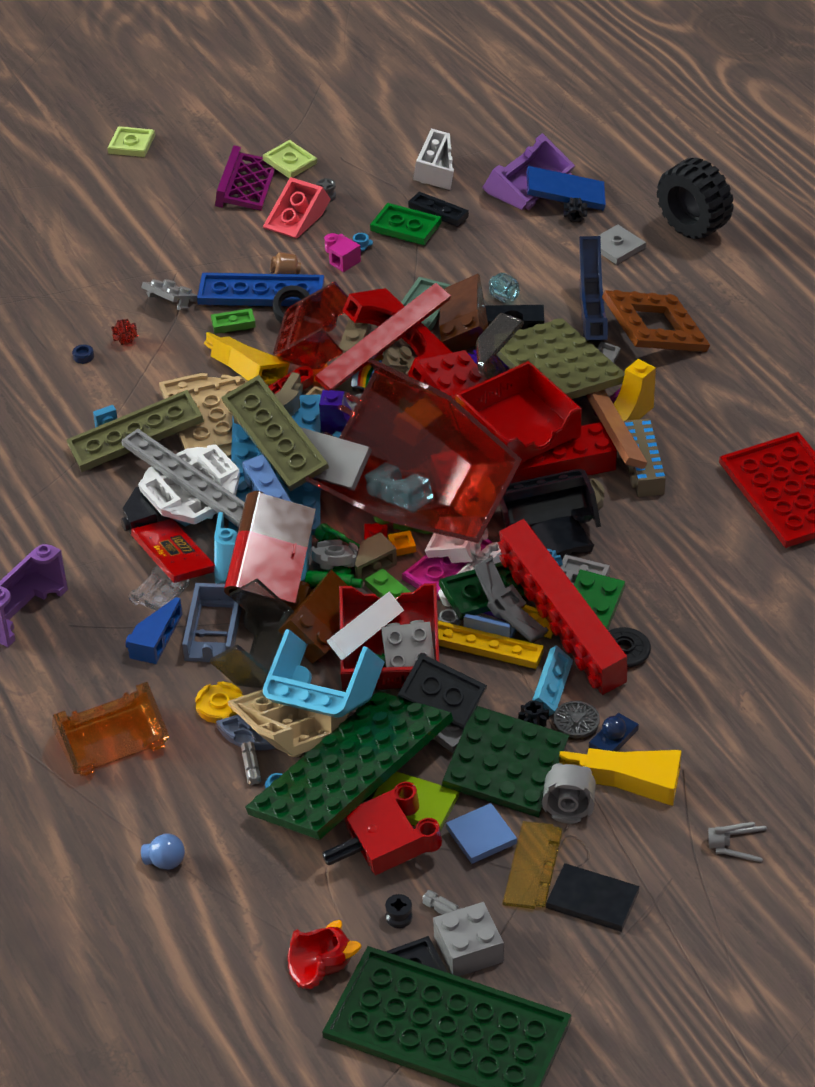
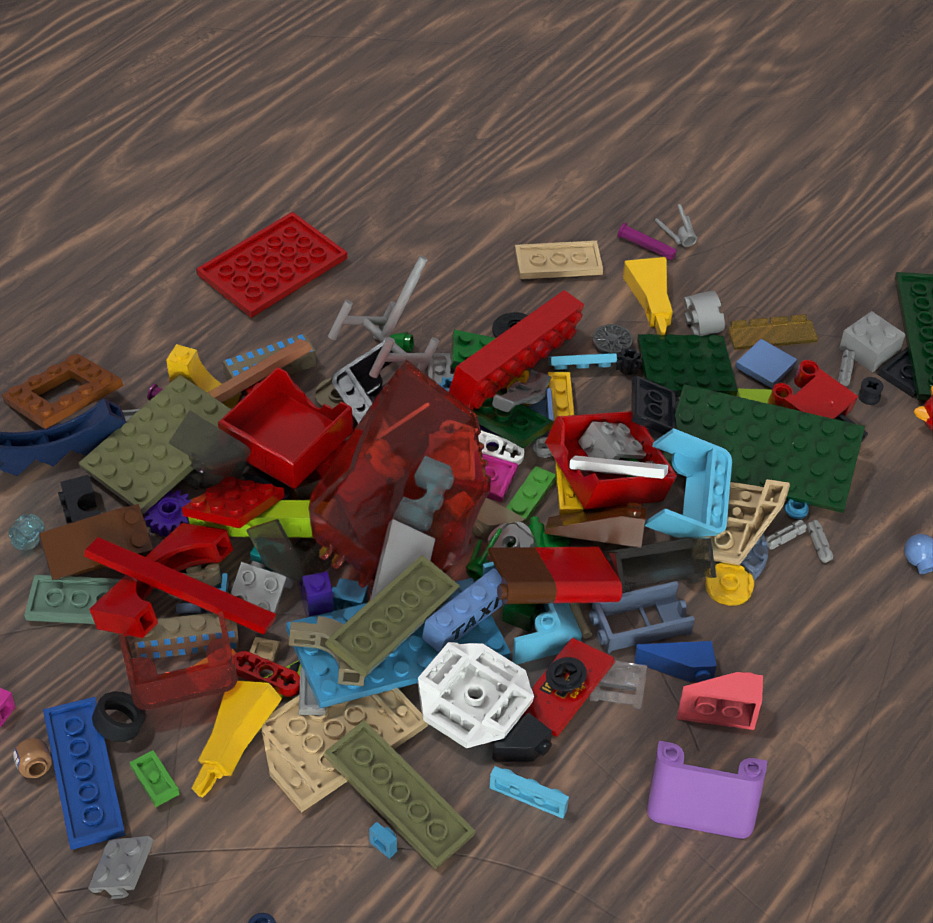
camera: 115 degrees left, 5 degrees up
clear orange windscreen [52,682,169,776] -> none
clear red gear [111,319,138,345] -> none
light grey tile [121,429,245,527] -> none
black tile [546,863,640,932] -> none
dark blue tile [589,713,639,752] -> none
none -> light grey piece [328,255,440,378]
none -> green cone [380,332,414,353]
none -> medium azure plate [489,766,569,819]
none -> tan plate [515,241,603,279]
none -> black gear [546,657,587,694]
none -> magenta axle [617,223,677,260]
none -> coral slope [677,672,763,730]
none -> light grey axle [807,520,833,563]

